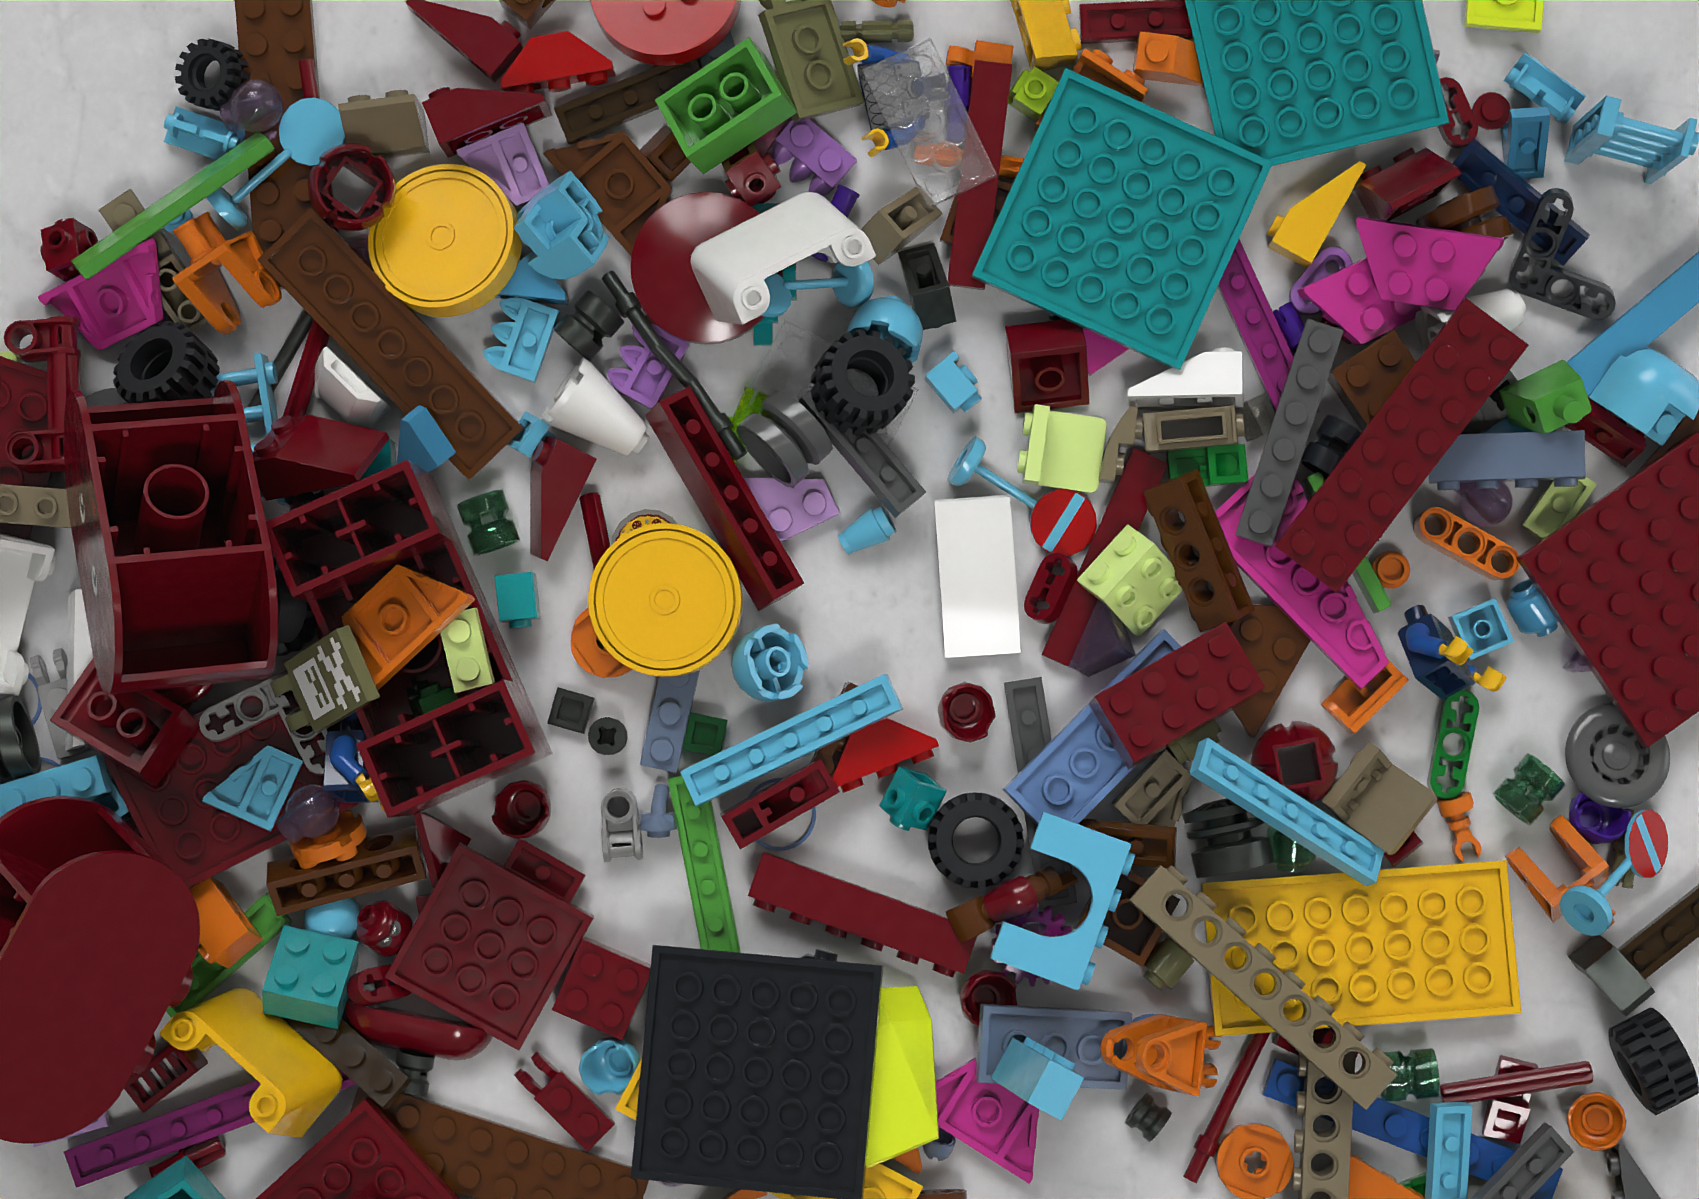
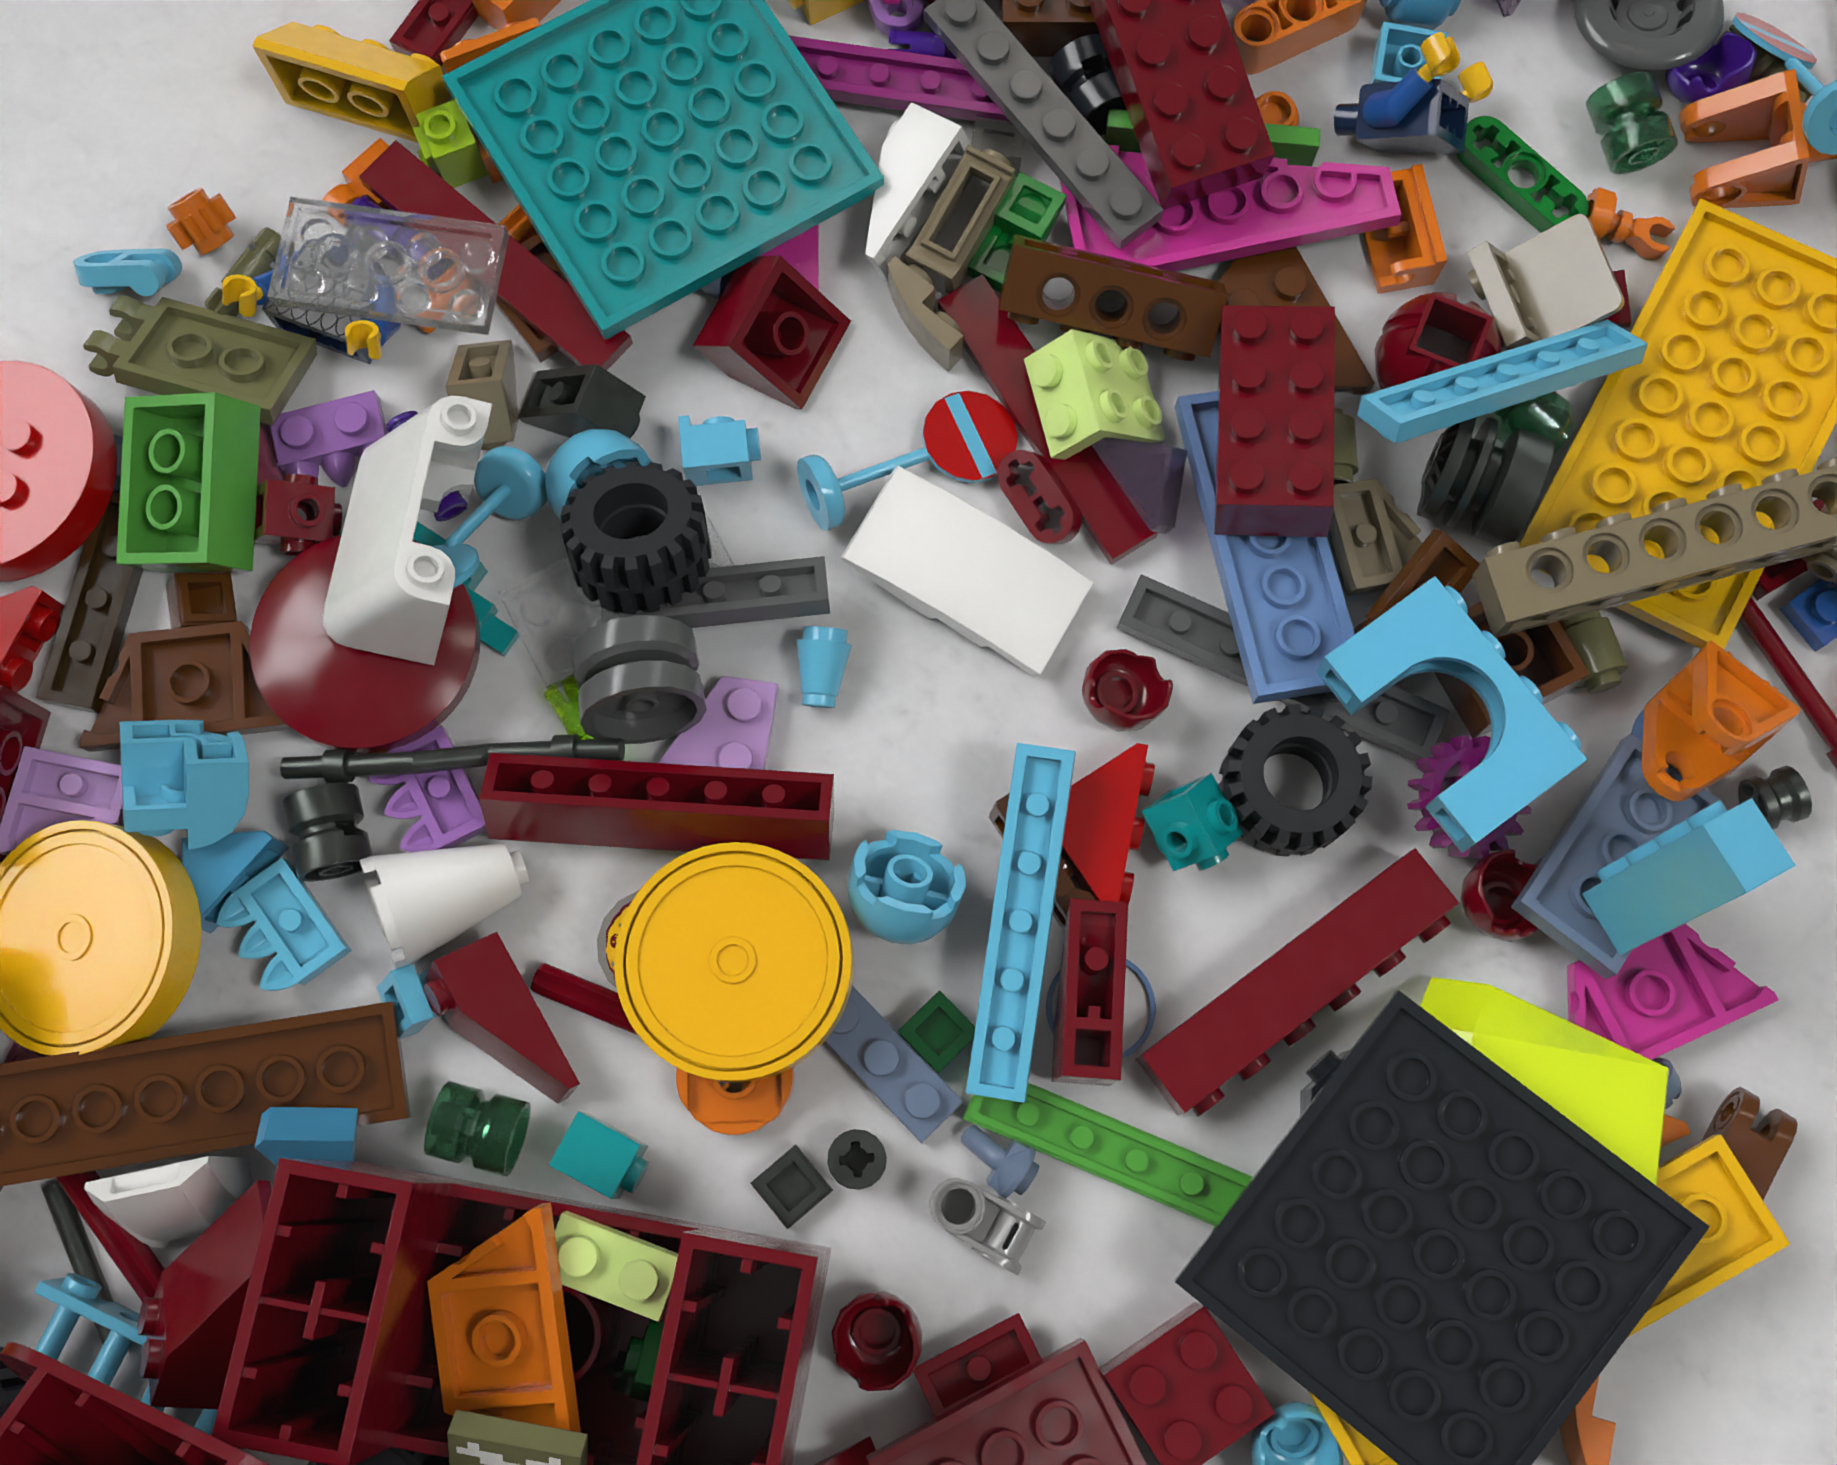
camera: 60 degrees left, 10 degrees down
piece [945,866,1078,943] -> none
yellowish green bracket [1017,404,1107,493] -> none

